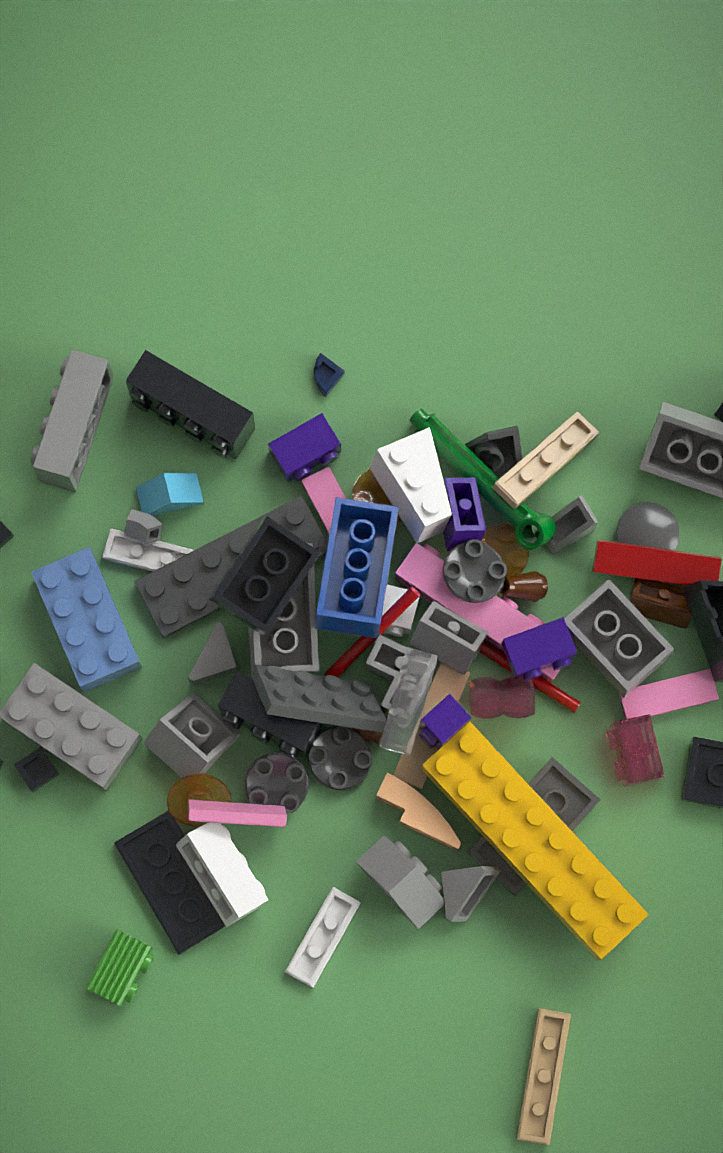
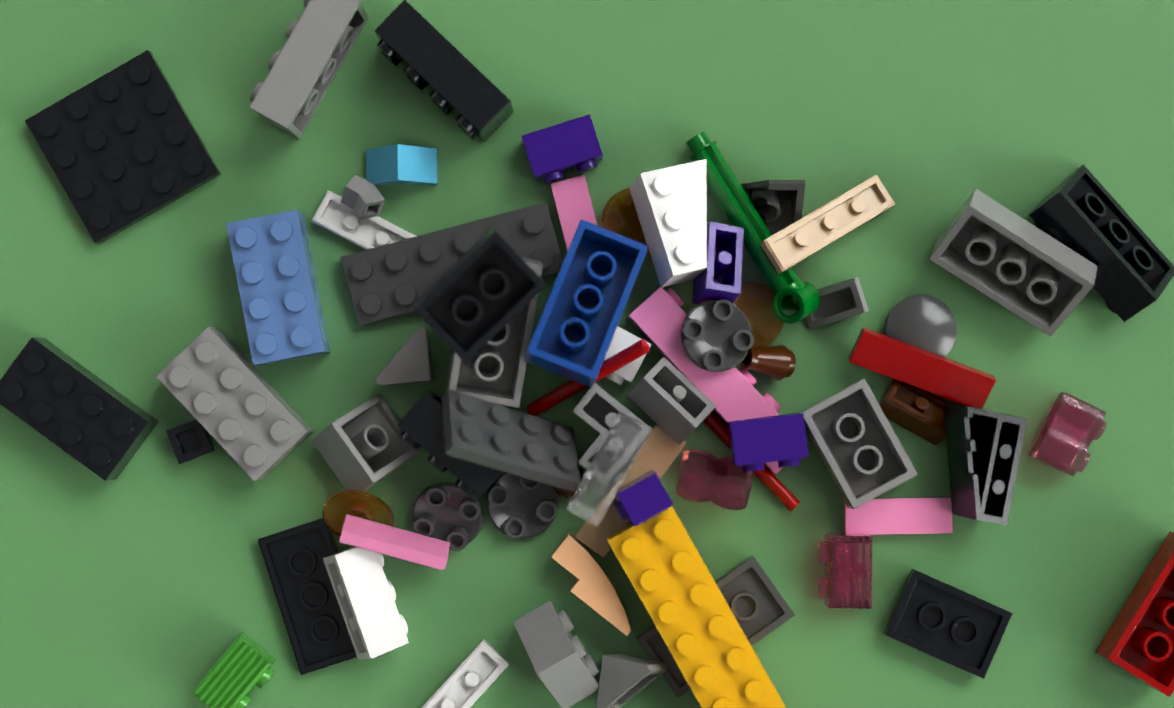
camera: 15 degrees right, 10 degrees up
dark blue tile [314,353,345,397] -> none

